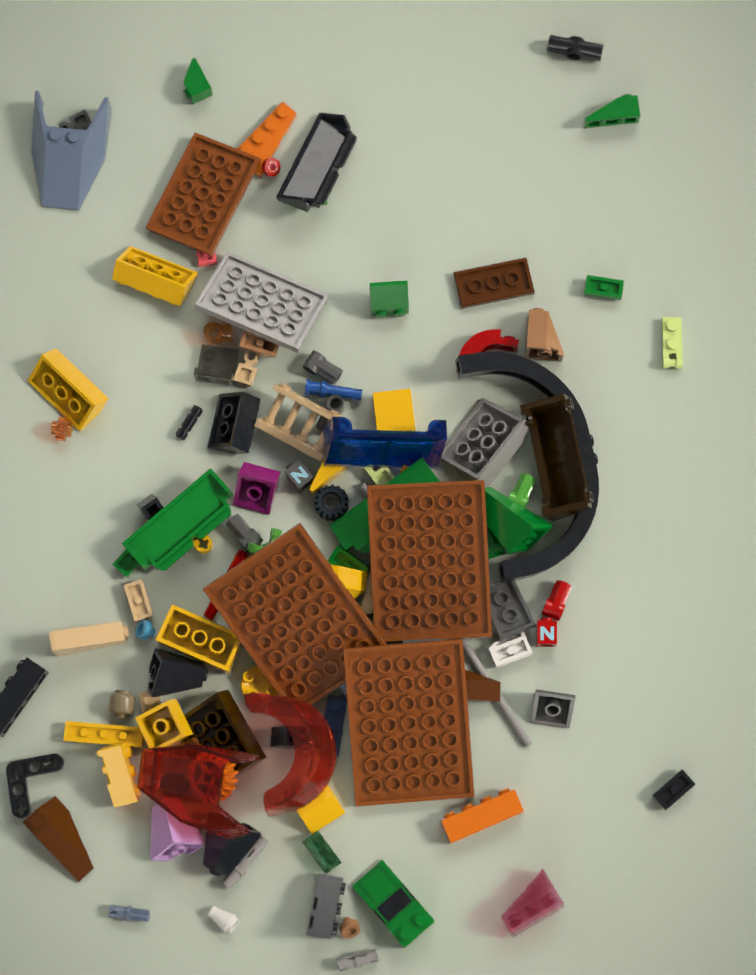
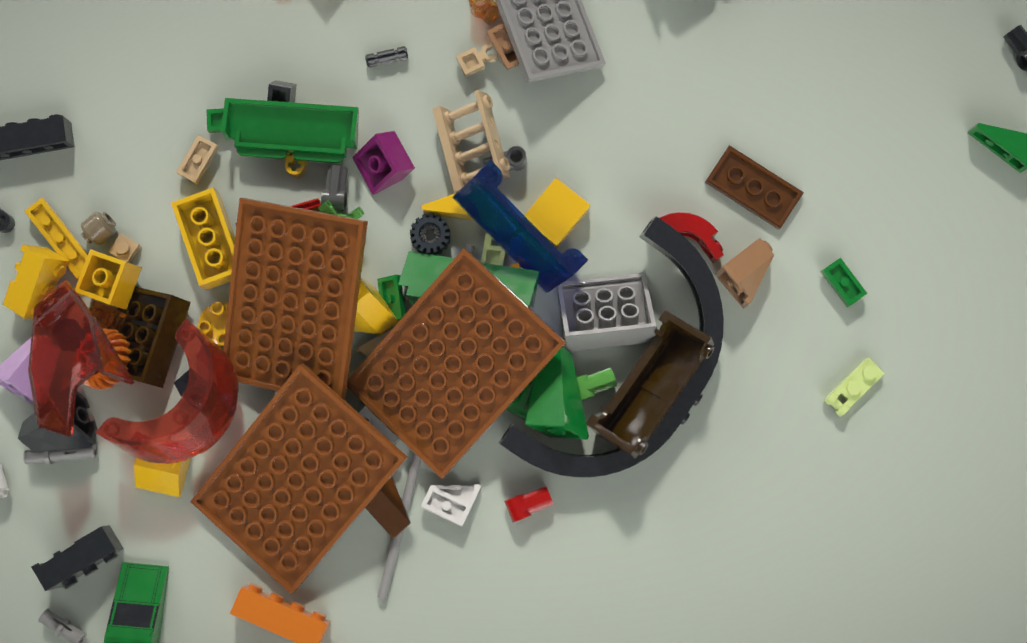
camera: 45 degrees right, 5 degrees up
tan slope [49,621,129,657] -> none
dark azure tile [135,619,156,640] -> none
black slope [148,648,208,697] -> none
clear smoke bracket [193,344,239,386] -> none
black slope [207,392,261,454] -> none
dark grey brick [284,460,314,493] -> none
dark grey piece [302,350,343,385] -> none
clear green plate [302,831,342,874] -> none
blue pin [304,379,363,401] -> none
dark blue plate [319,695,347,757] -> none
medium nougat tile [339,917,360,939] -> none
green slope [370,280,409,318] -> none
dark grey tile [490,579,536,642] -> none
dark grey slope [531,689,576,728] -> none
red brick [536,617,557,647] -> none

